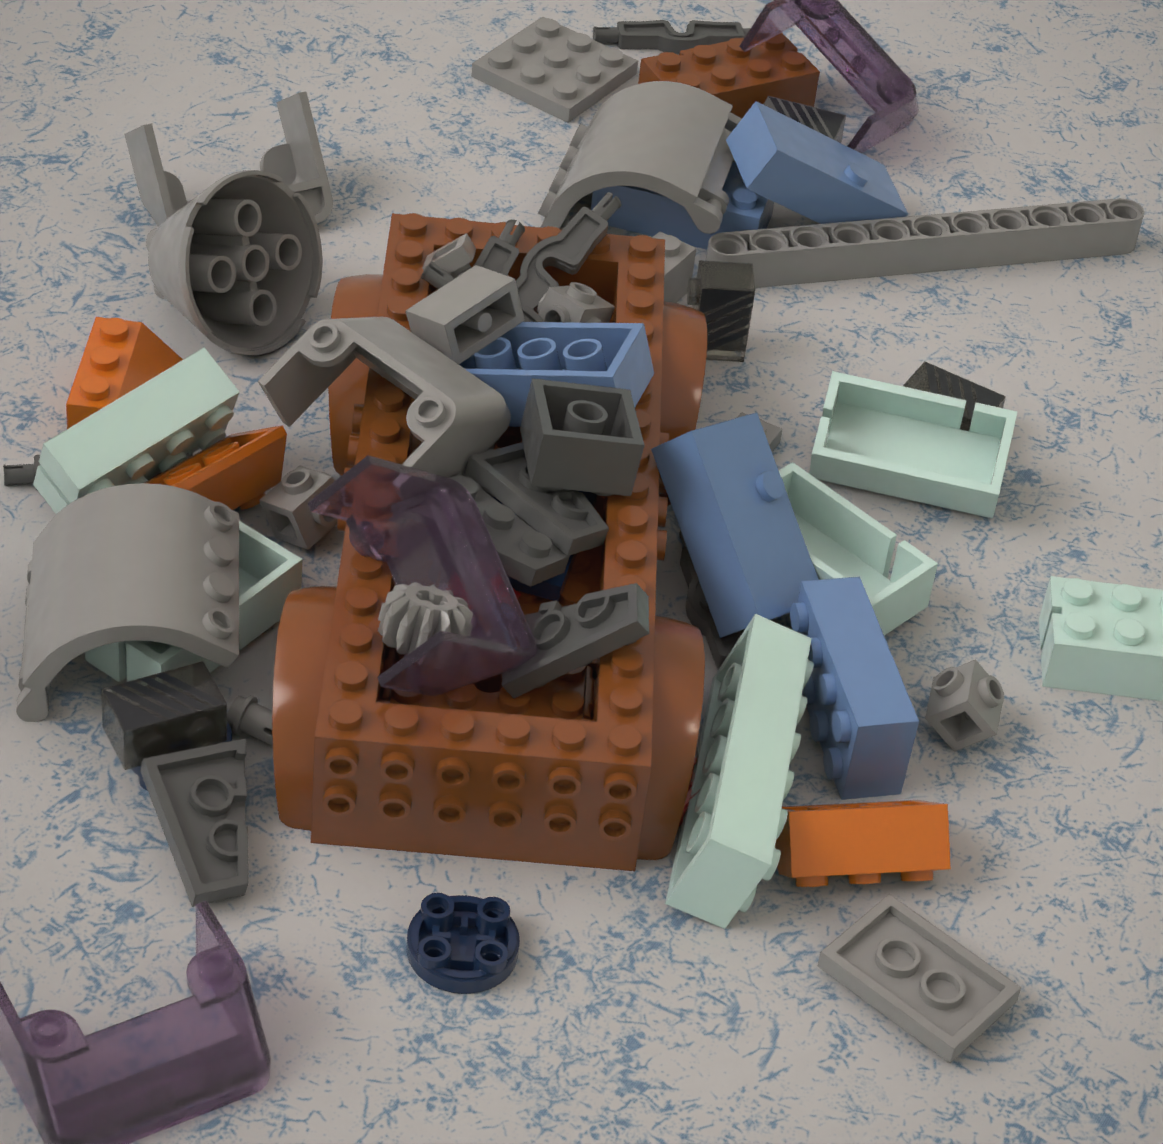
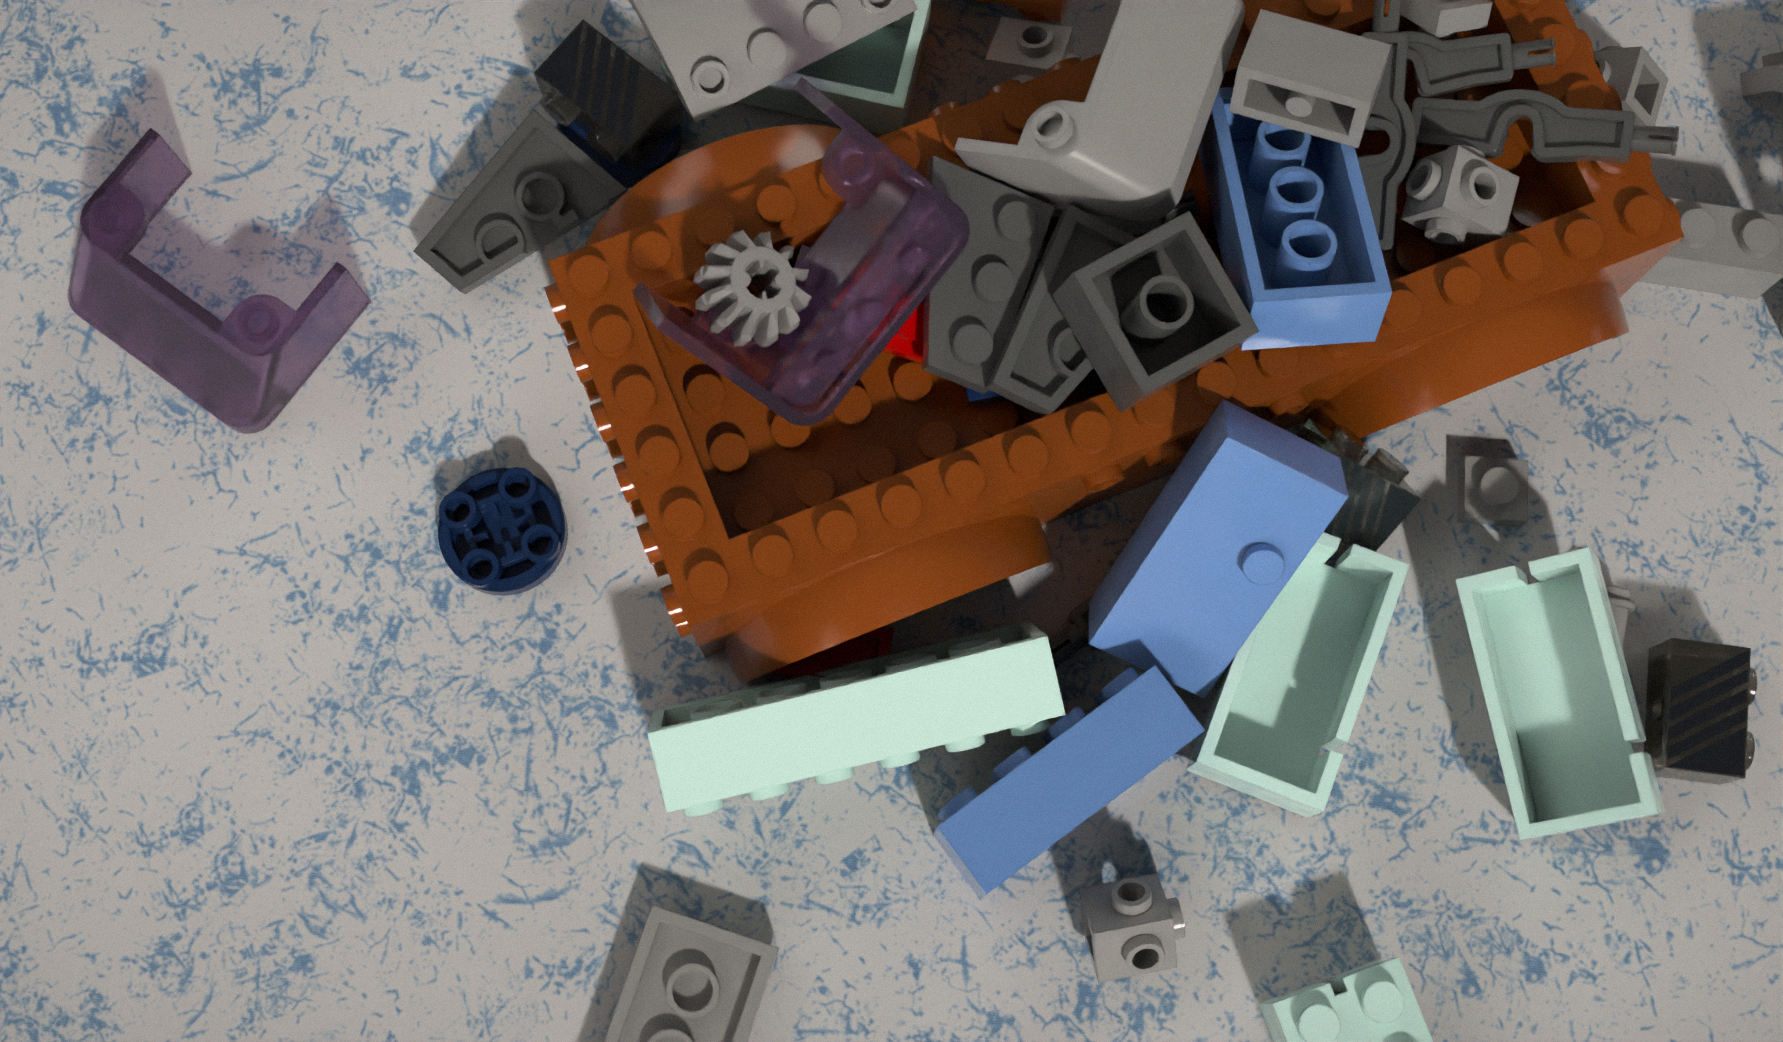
camera: 70 degrees right, 35 degrees up
dark grey wing [502,583,649,698] -> none
clear smoke brick [687,260,755,362] -> none
orange slope [775,800,951,887] -> none

